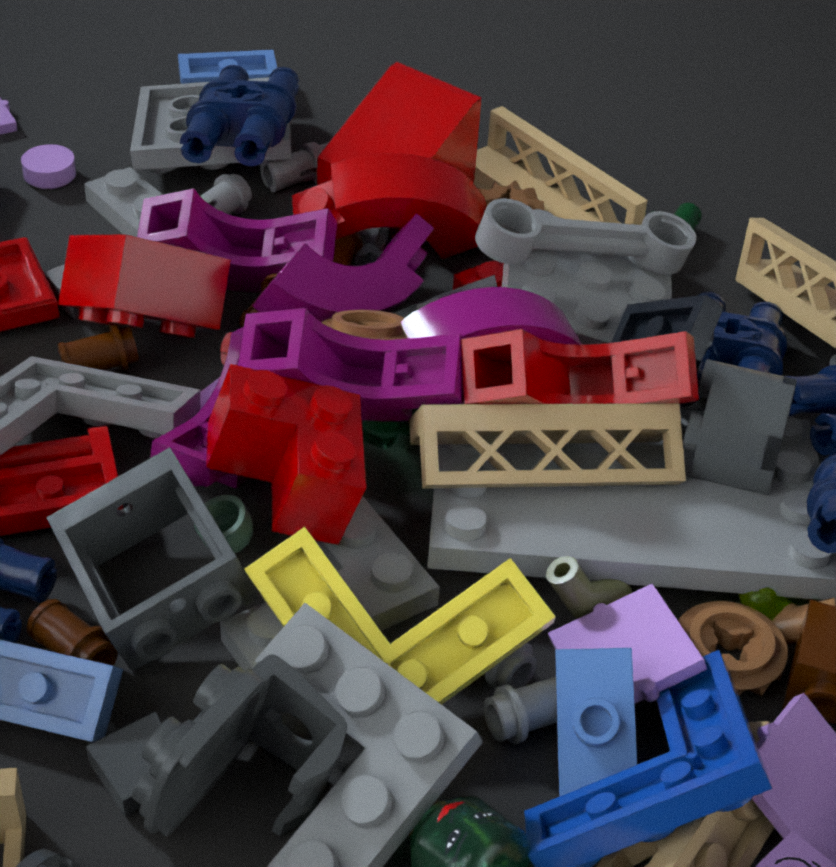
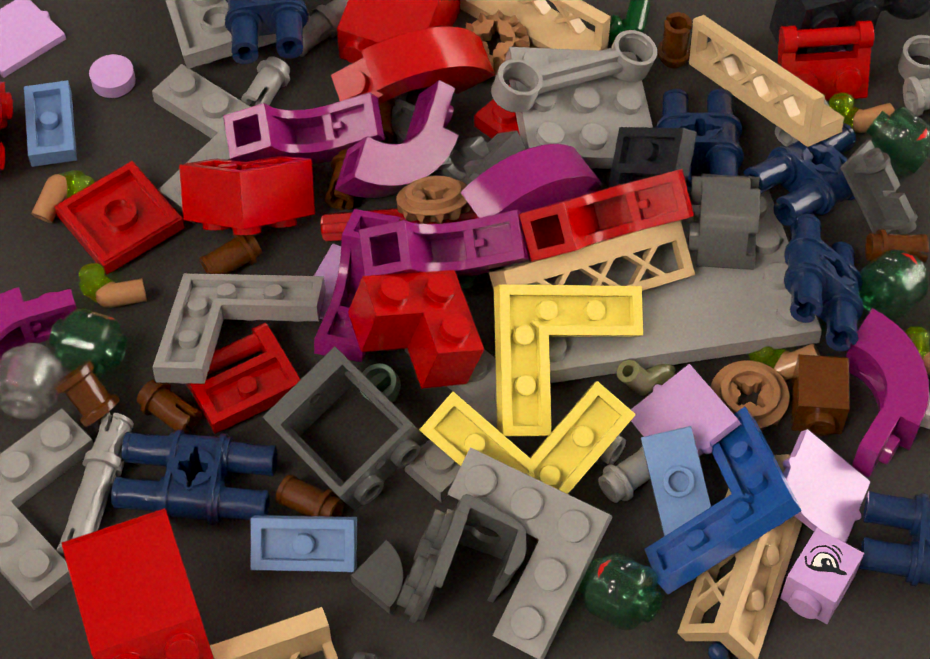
camera: 10 degrees left, 15 degrees up
none -> light yellow plate [494,284,643,437]
none -> reddish brown pin [657,12,693,68]

